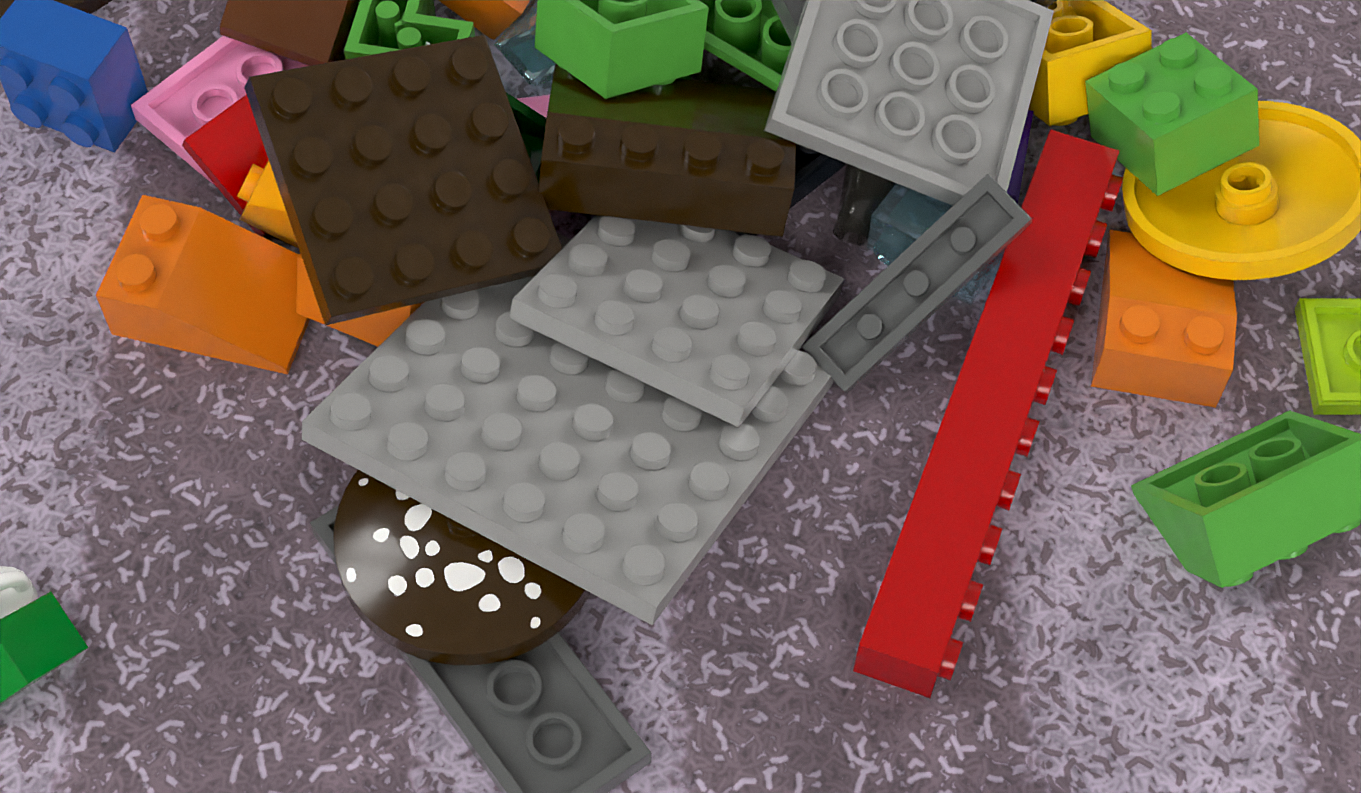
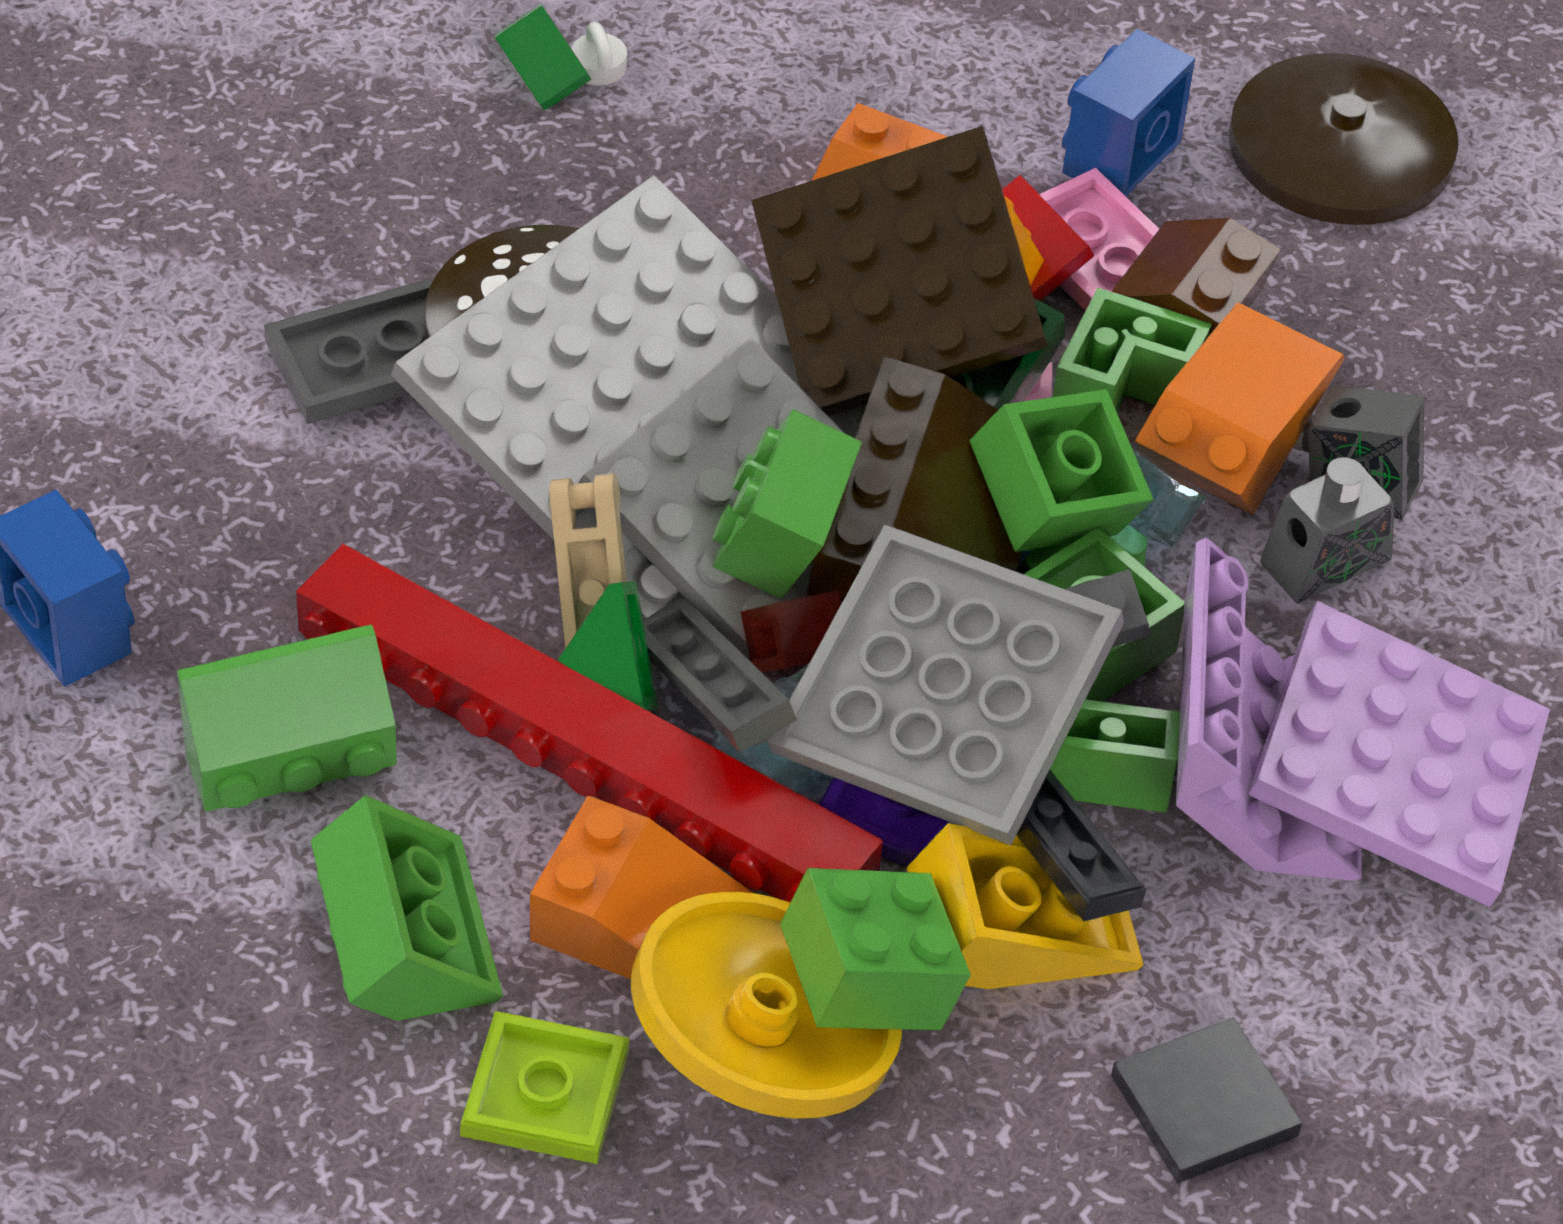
camera: 100 degrees right, 10 degrees down
none -> bright green slope [177,624,397,812]
none -> tan plate [549,473,627,648]
none -> green slope [558,581,658,710]
none -> bright green brick [712,409,862,599]
none -> clear red brick [740,591,841,673]

